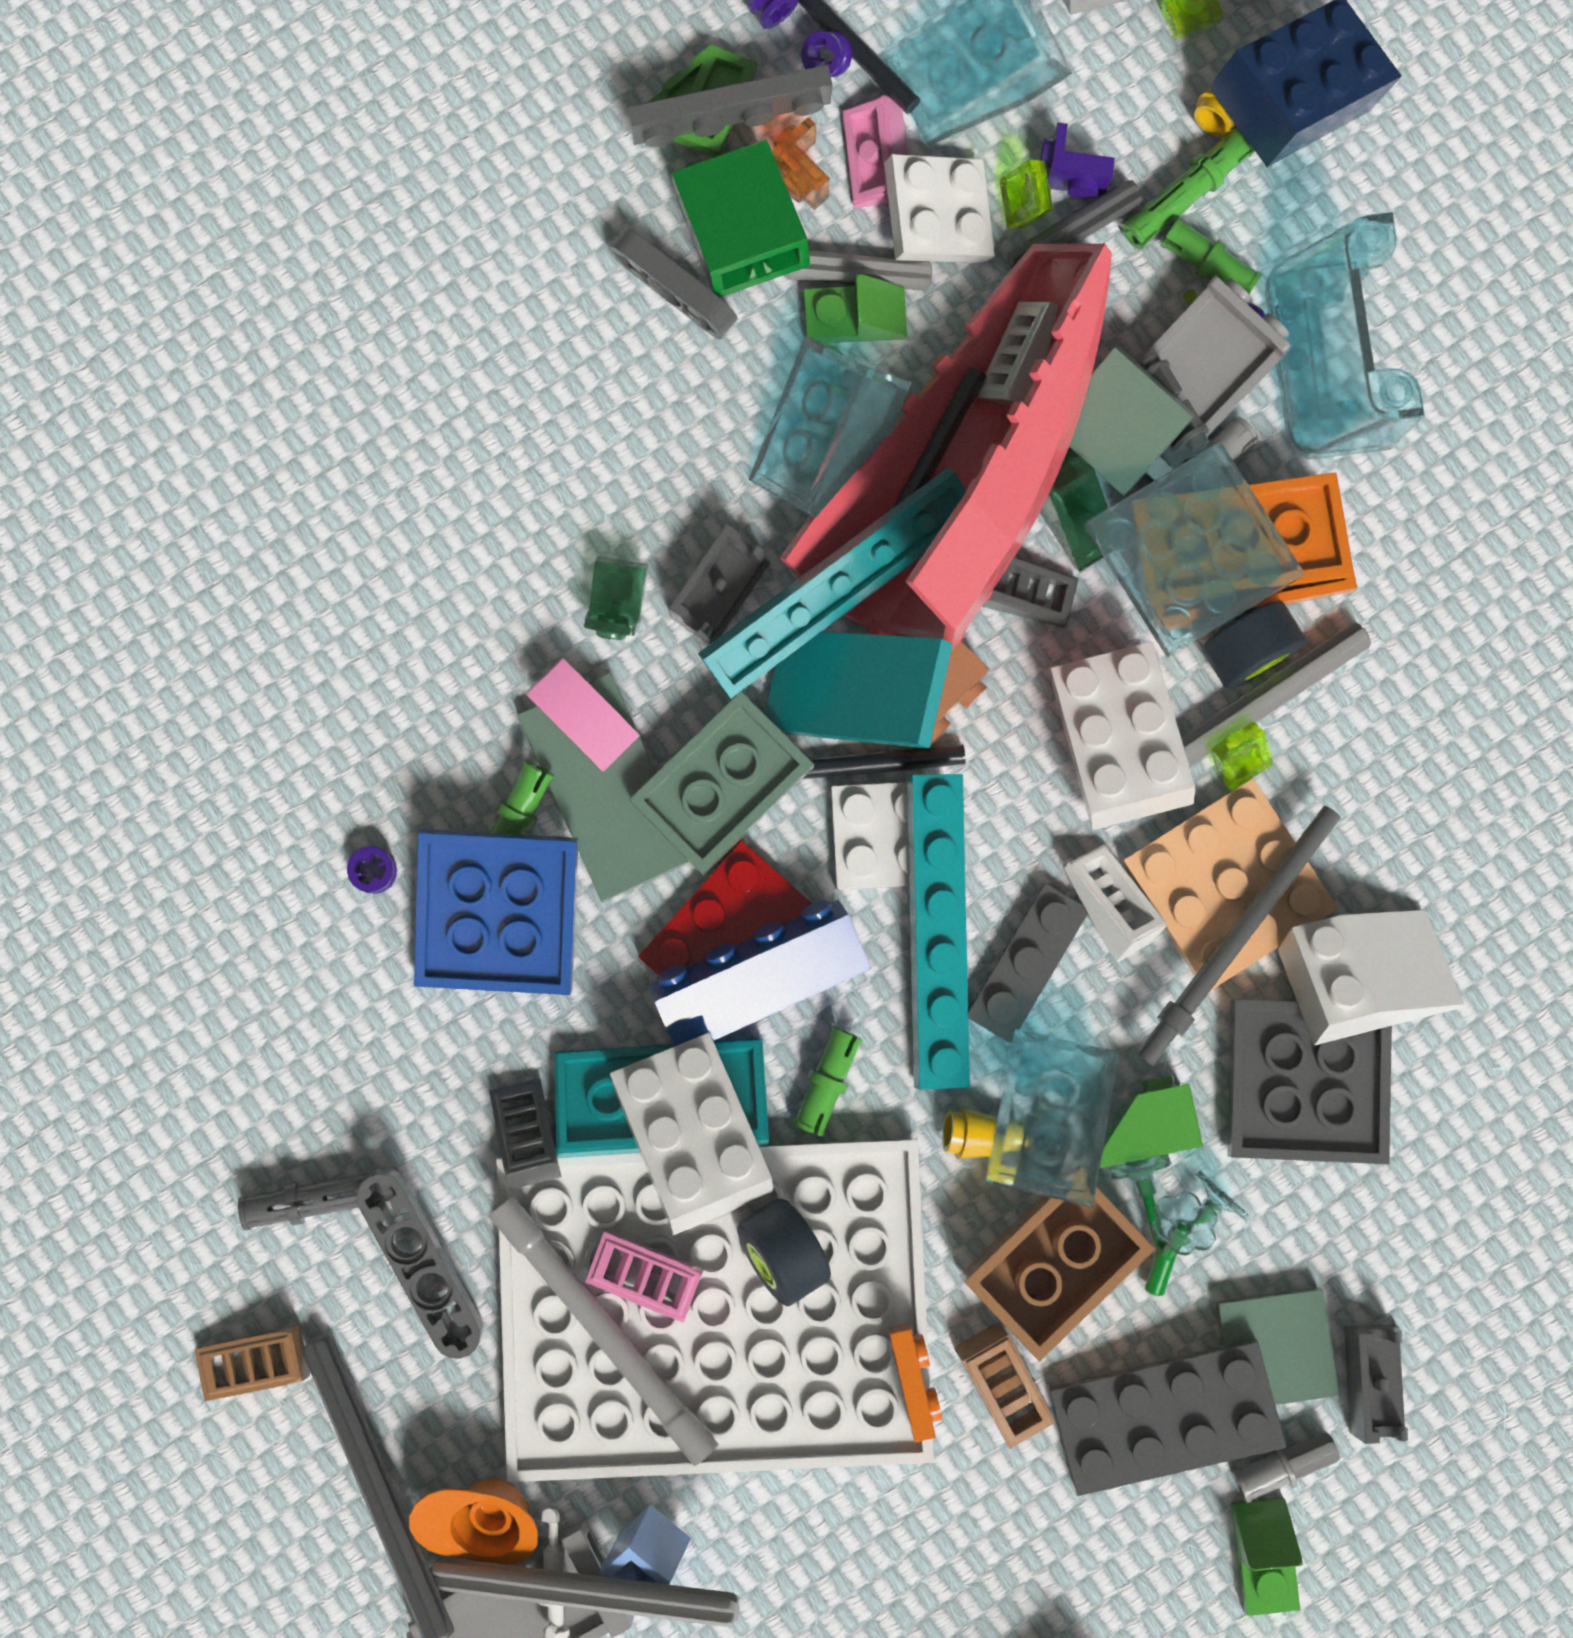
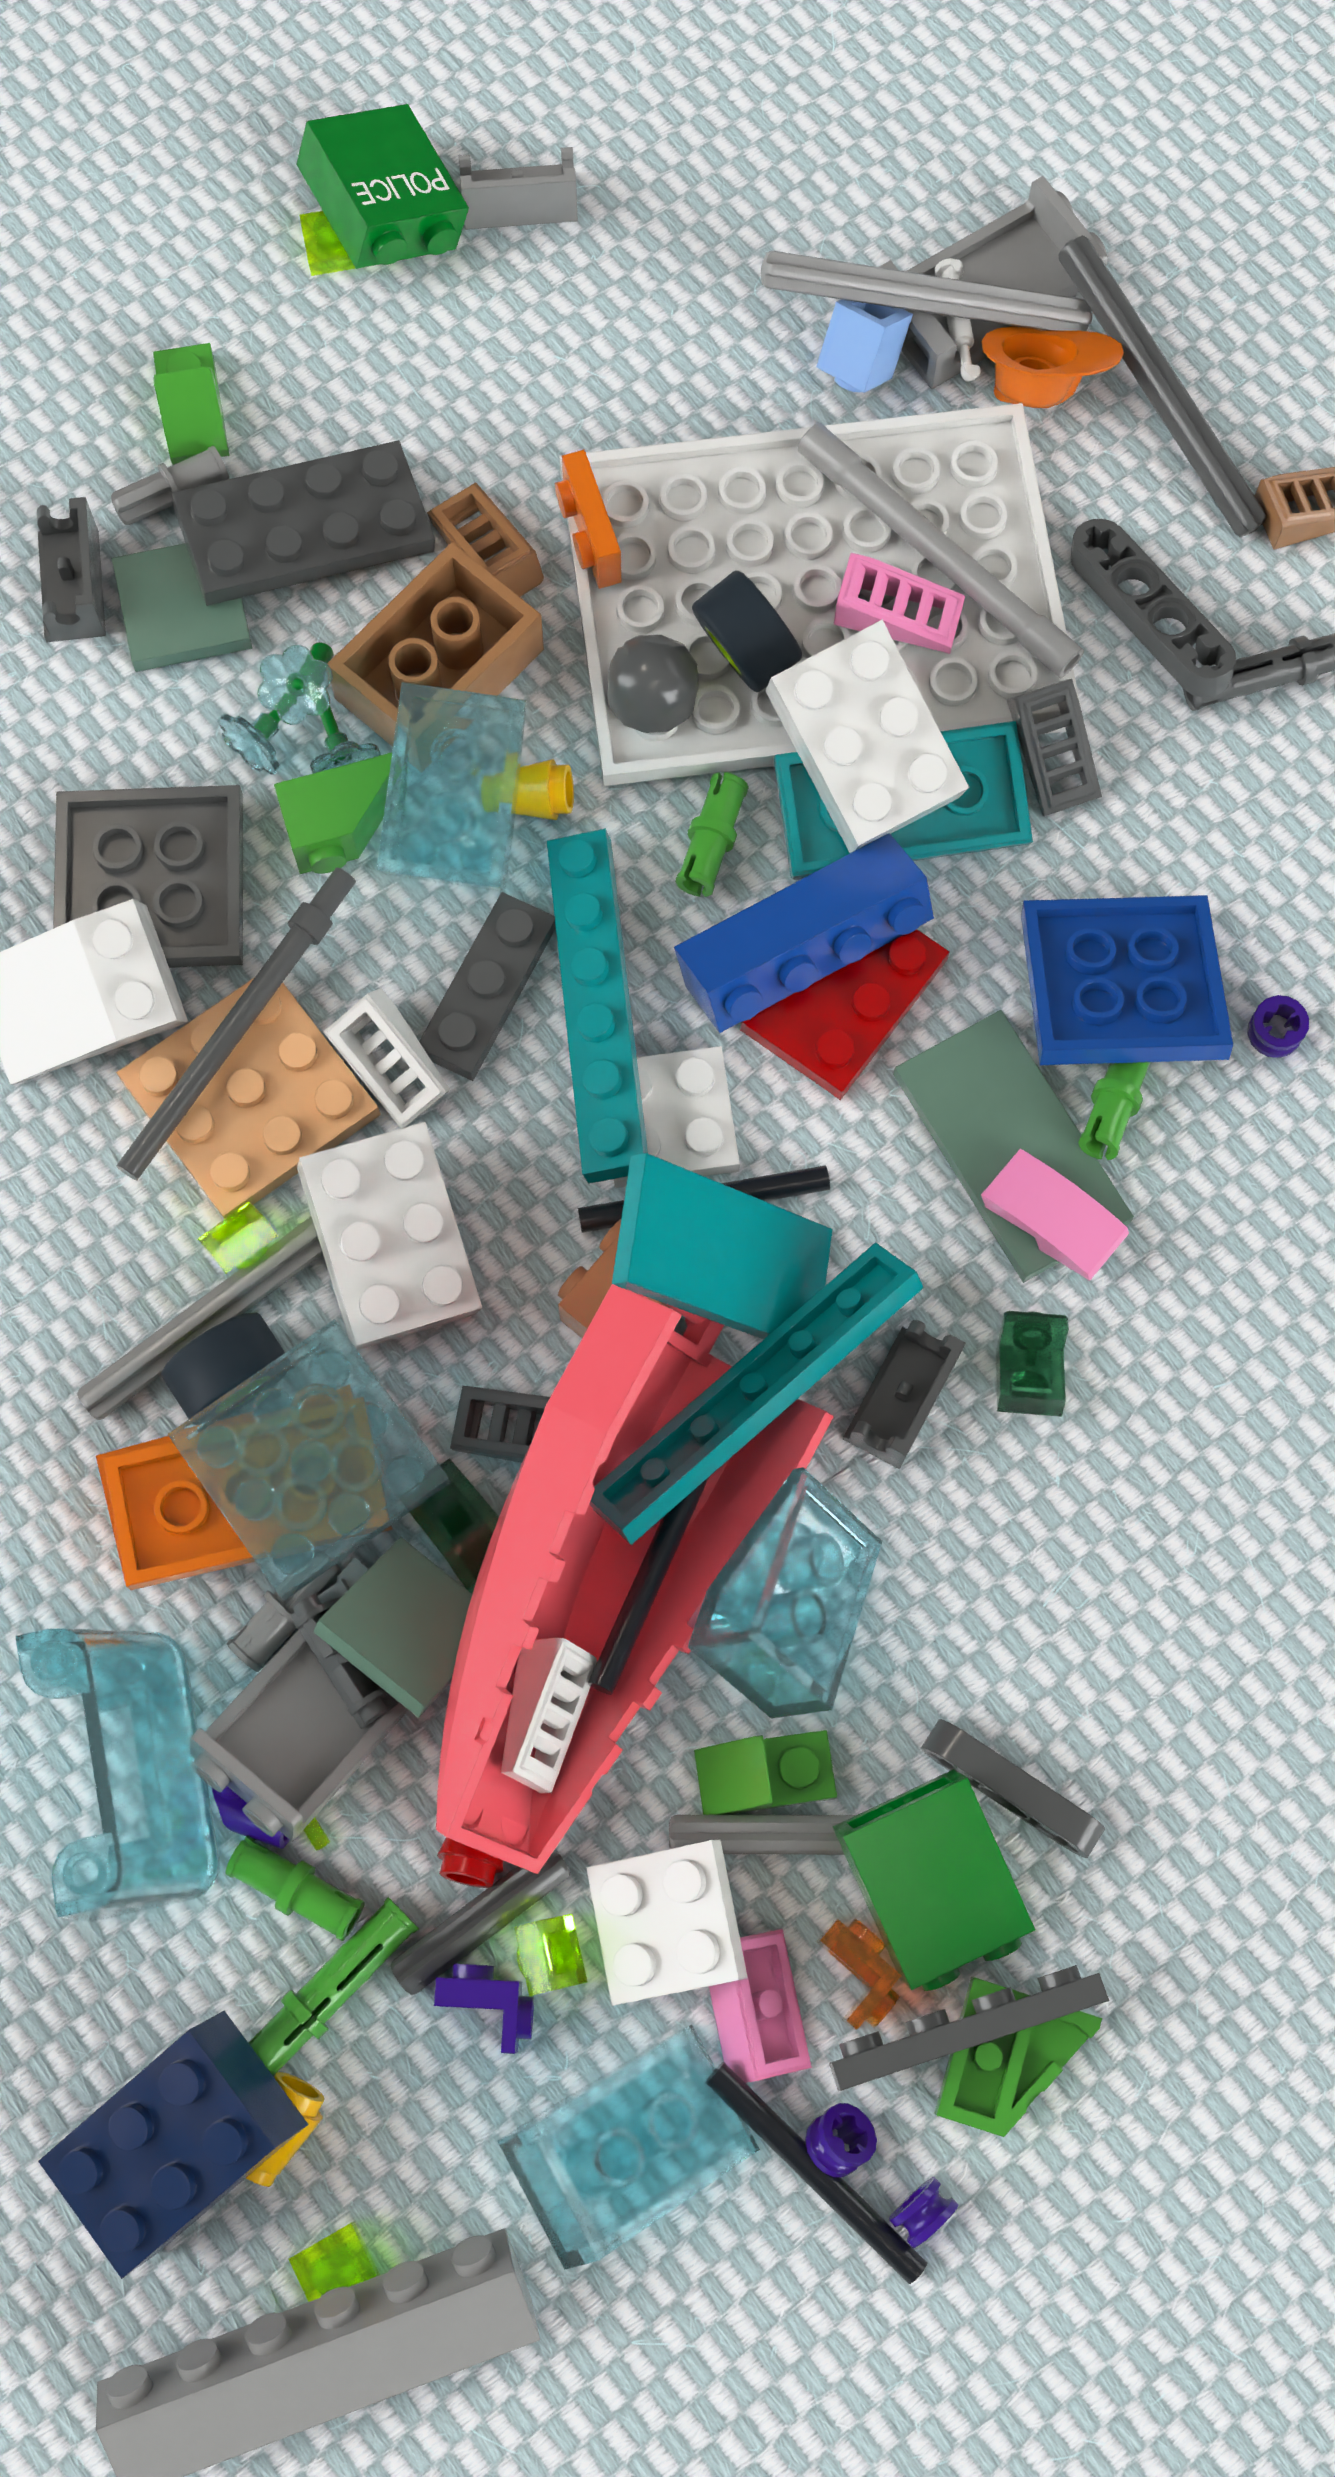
camera: 175 degrees right, 10 degrees down
sand green plate [629,691,814,876] -> none
none -> dark grey hair [607,635,699,733]

